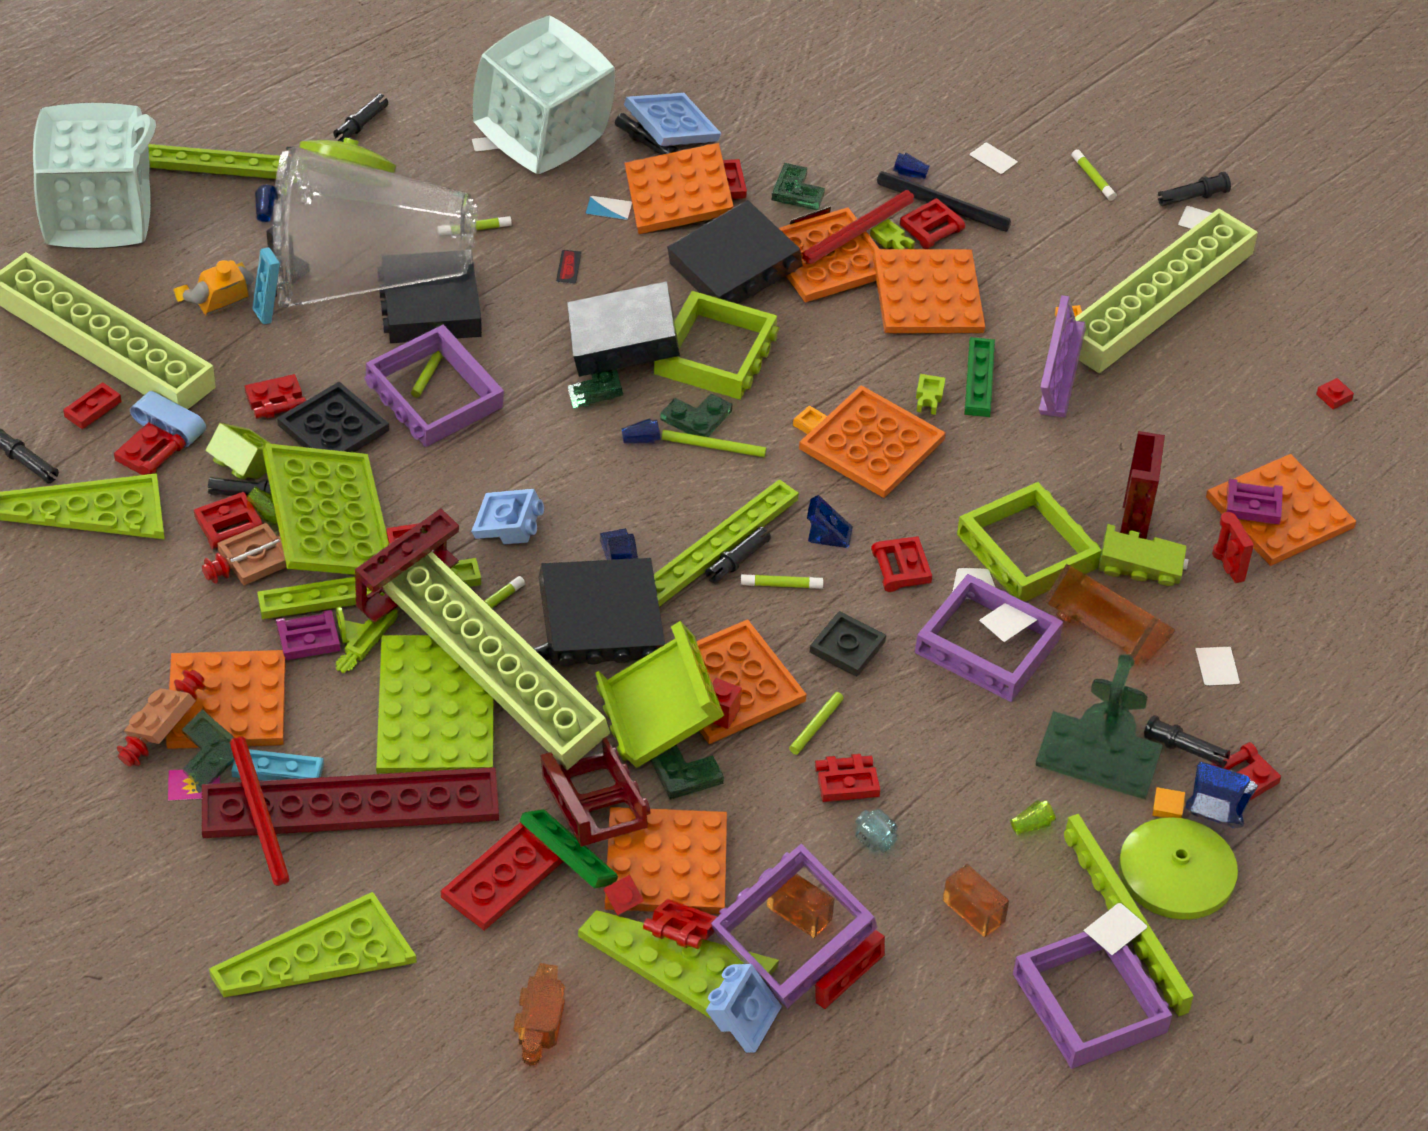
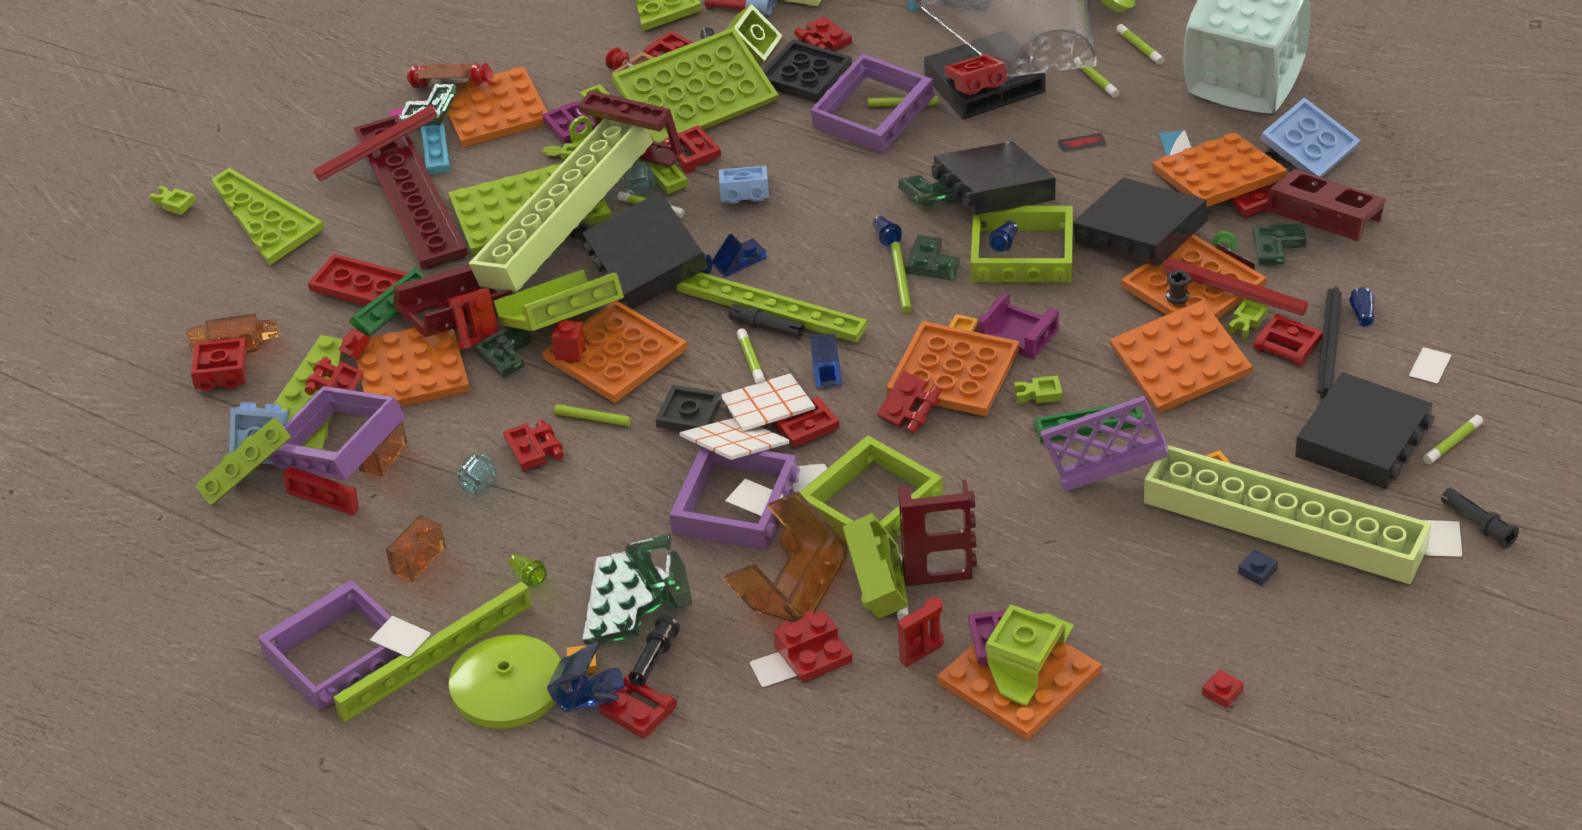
camera: 80 degrees right, 5 degrees down
none -> lime plate [150,186,196,215]
none -> red plate [191,337,248,391]
none -> lime bracket [195,418,291,505]
none -> red plate [447,288,500,349]
none -> white piece [680,418,789,460]
none -> white piece [722,374,815,431]
none -> red plate [774,610,852,683]
none -> red plate [877,371,942,434]
none -> red plate [944,54,1008,95]
none -> magenta panel [978,292,1059,360]
none -> lime piece [986,604,1074,707]
none -> clear blue cone [989,220,1018,252]
none -> lime bar [1116,24,1164,65]
none -> black bush [1166,270,1190,304]
none -> bright green plate [1212,231,1237,252]
none -> dark blue plate [1238,550,1278,586]
none -> dark red window [1266,169,1386,242]
none -> black brick [1295,372,1434,489]

